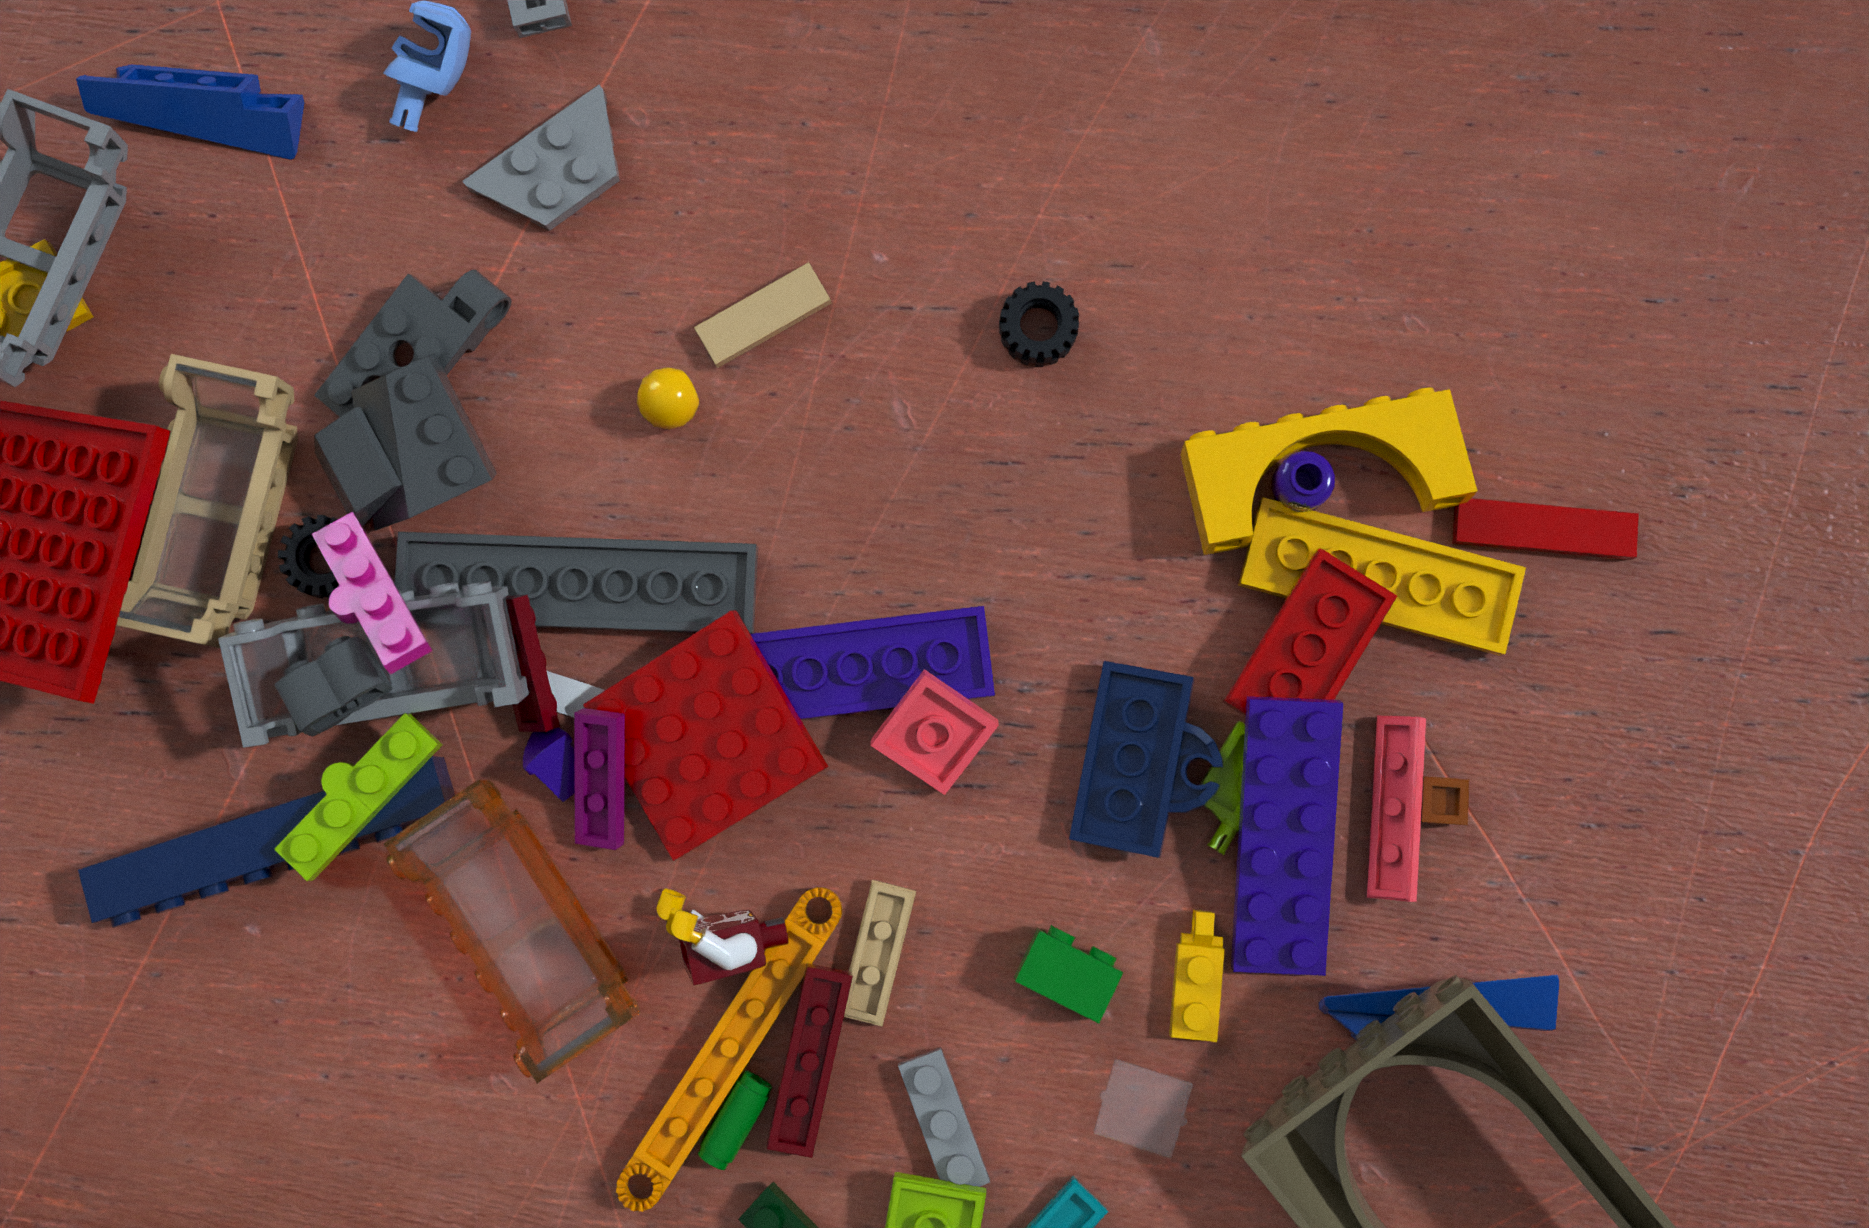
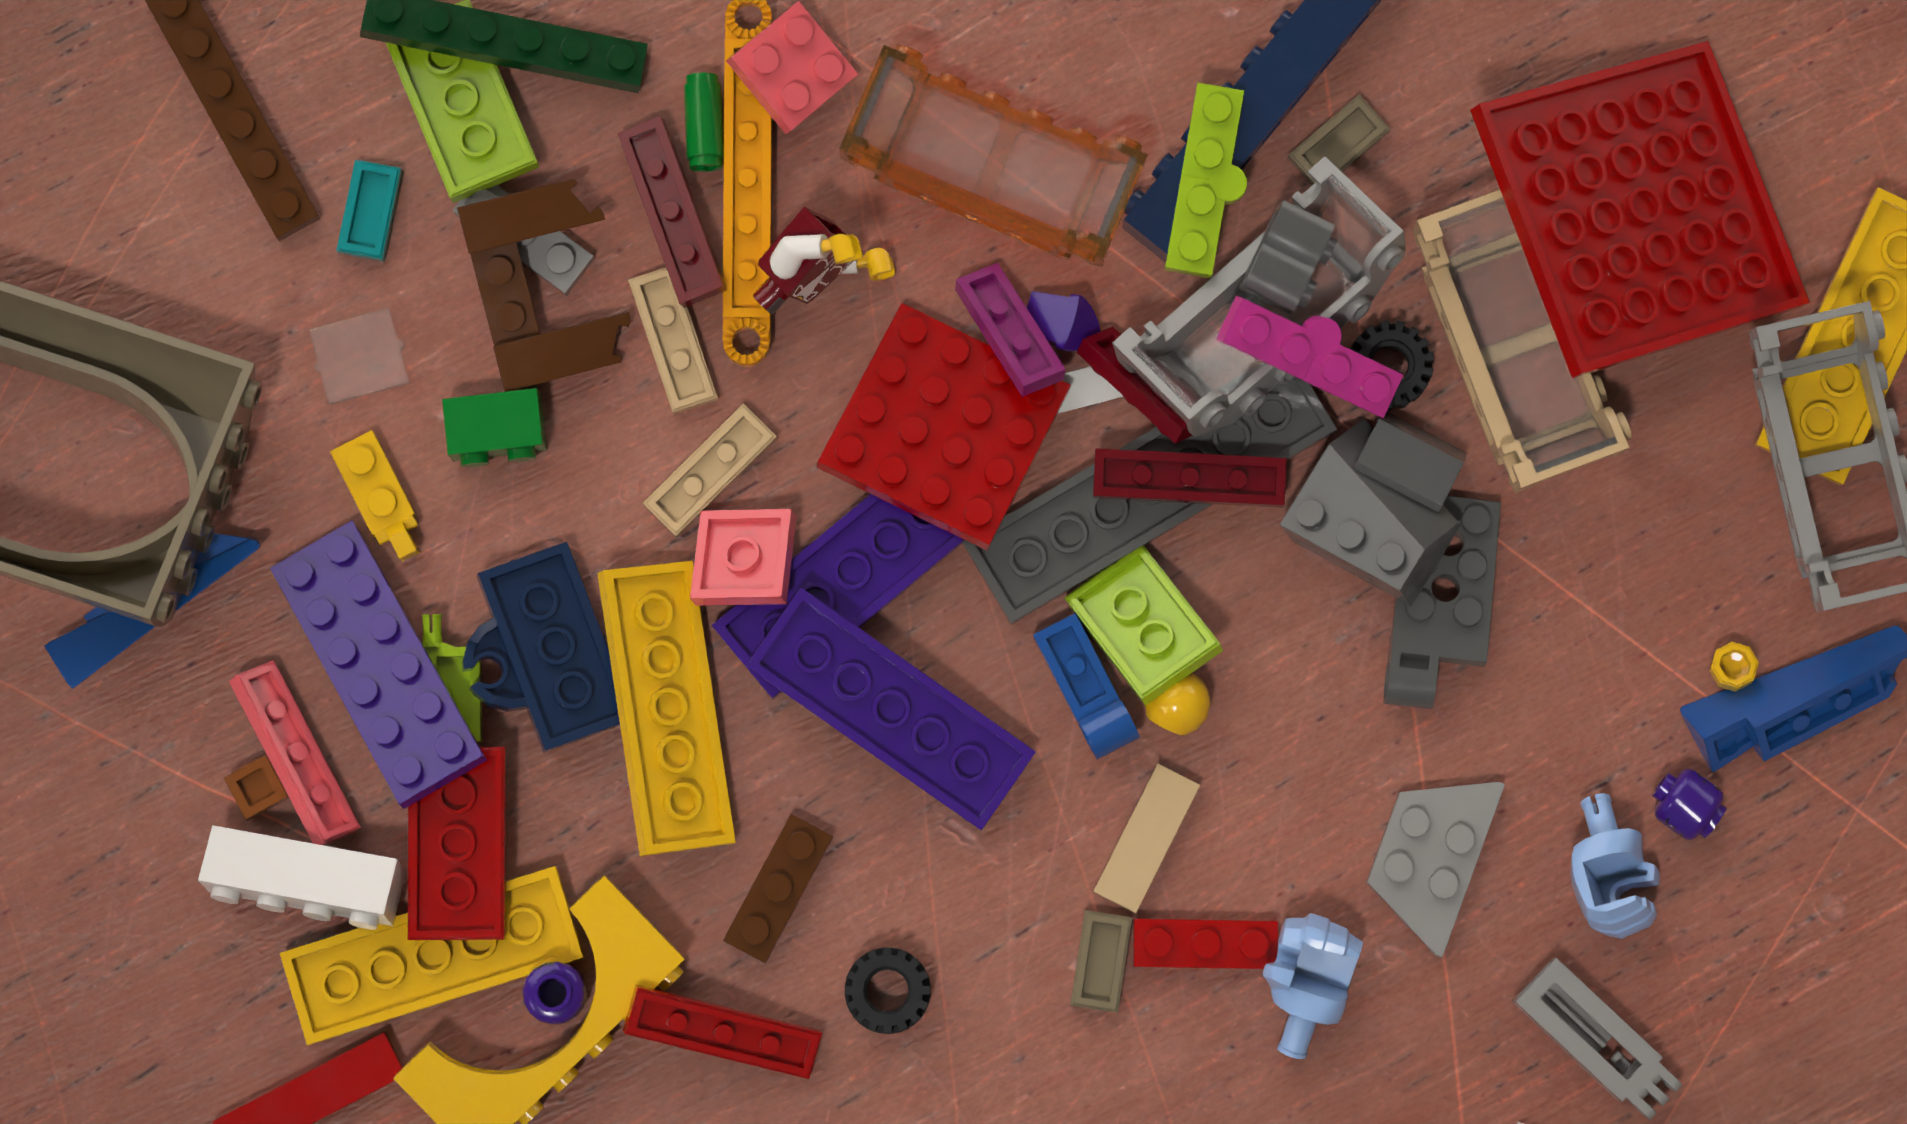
camera: 145 degrees right, 0 degrees up
none -> white brick [198,825,406,930]
none -> reddish brown wedge [457,179,631,392]
none -> yellow plate [597,561,736,857]
none -> red tile [623,985,822,1079]
none -> tan tile [643,403,778,538]
none -> reddish brown plate [723,814,833,964]
none -> coral plate [726,1,858,134]
none -> dark purple plate [745,587,1036,831]
none -> blue plate [1033,613,1140,760]
none -> lime tile [1064,546,1223,706]
none -> dark tan tile [1070,910,1132,1013]
none -> dark red plate [1093,448,1287,508]
none -> red plate [1133,919,1278,969]
none -> light blue piece [1263,913,1363,1059]
none -> dark tan tile [1288,94,1390,185]
none -> dark purple head [1652,769,1727,840]
none -> yellow tile [1709,642,1759,692]

